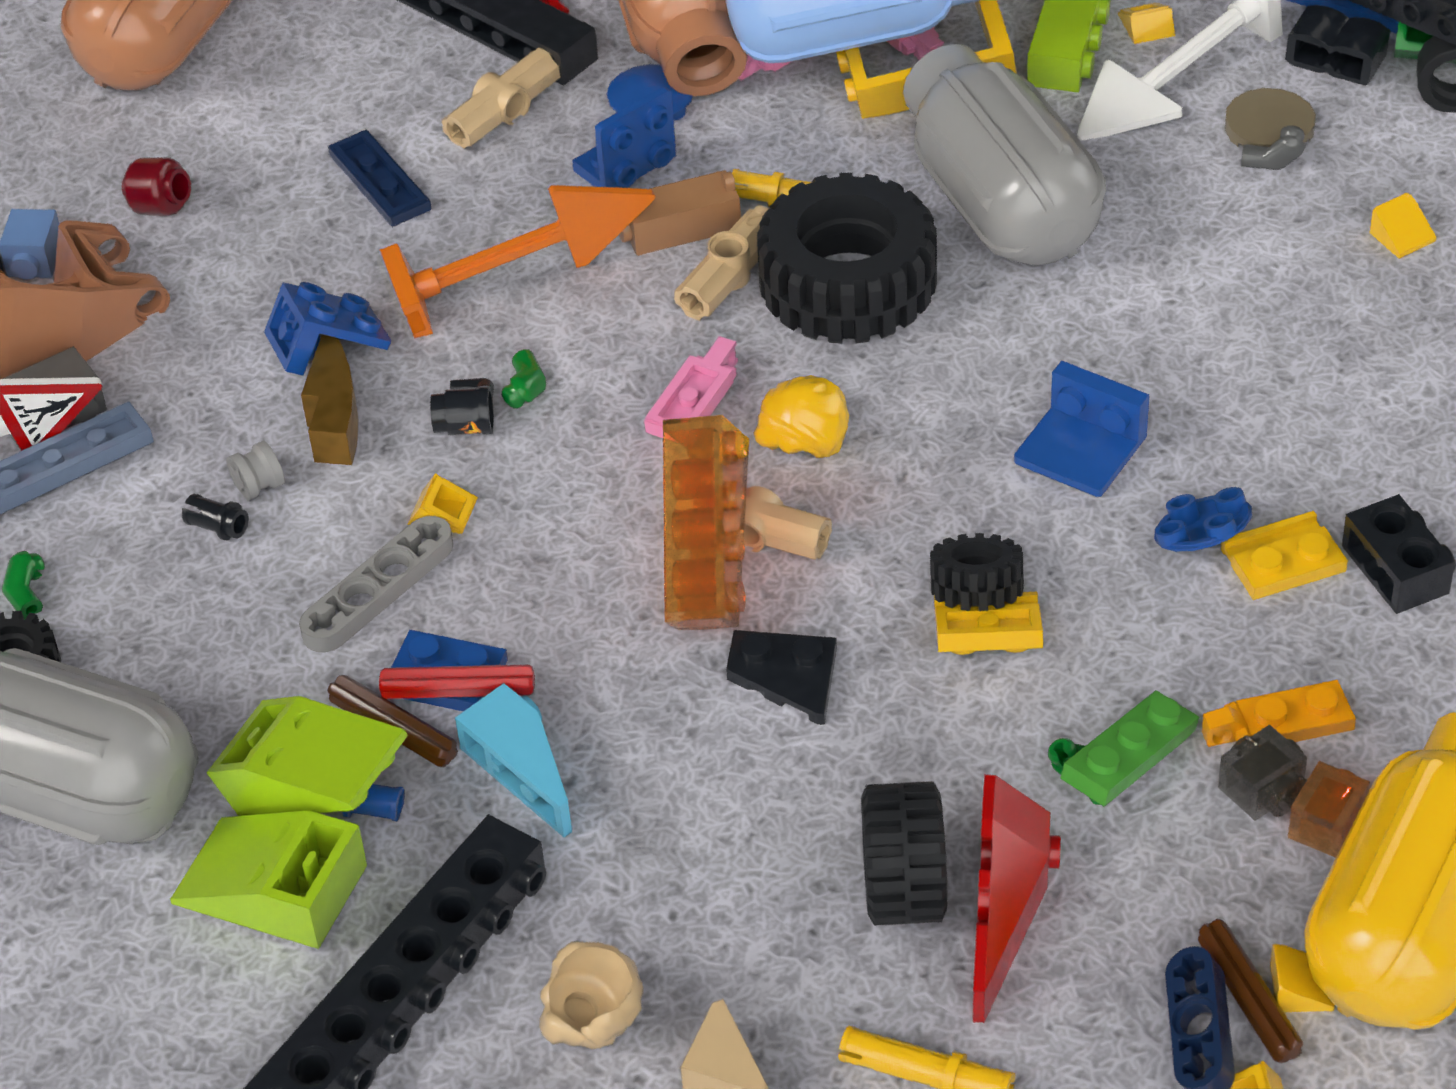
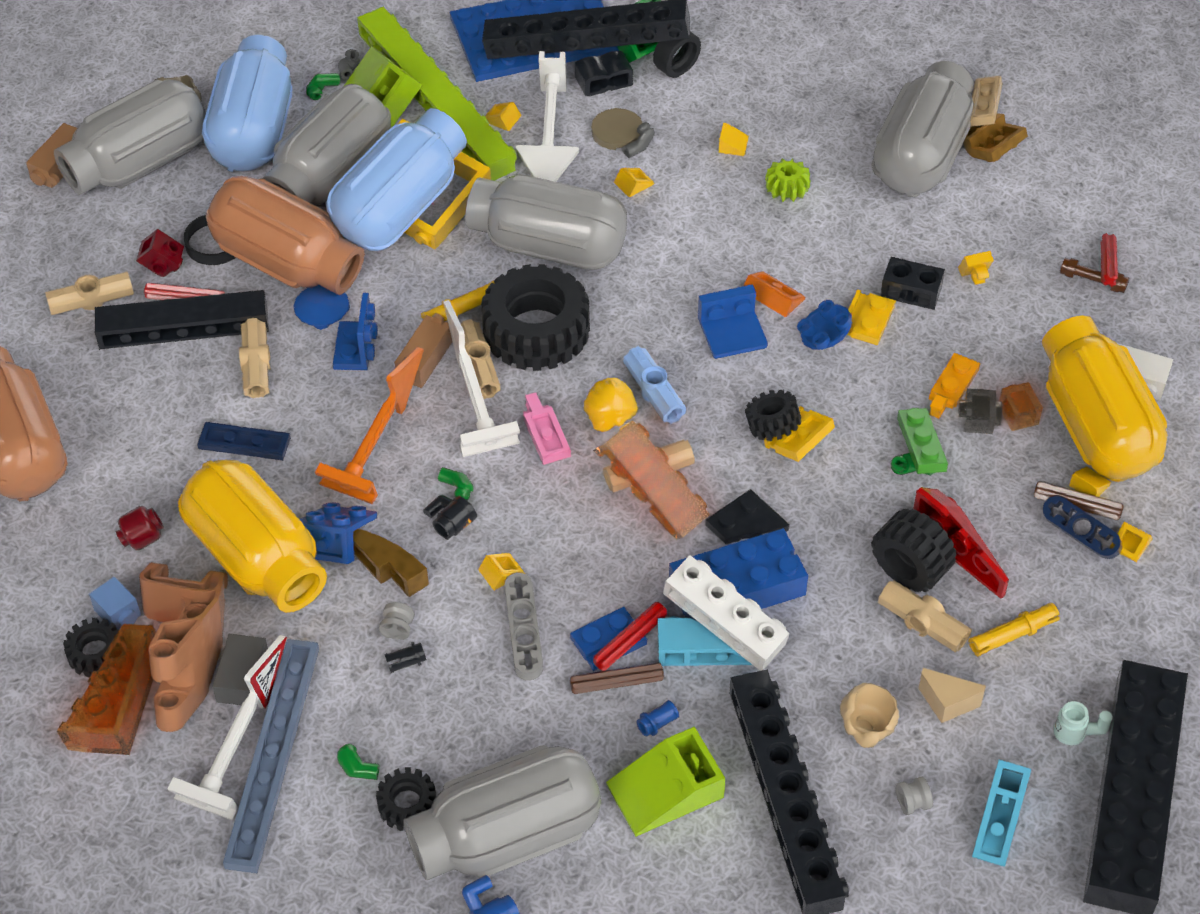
camera: 50 degrees left, 5 degrees up
lime slope [206,696,408,816] -> none
none -> yellow piece [178,460,327,613]
none -> white piece [443,300,520,457]
none -> yellow slope [614,168,655,197]
none -> light blue piece [623,346,686,424]
none -> white brick [663,555,789,671]
none -> blue piece [669,528,808,621]
none -> orange slope [744,271,806,317]
none -> lime gear [765,158,811,202]
none -> tan piece [878,580,972,653]

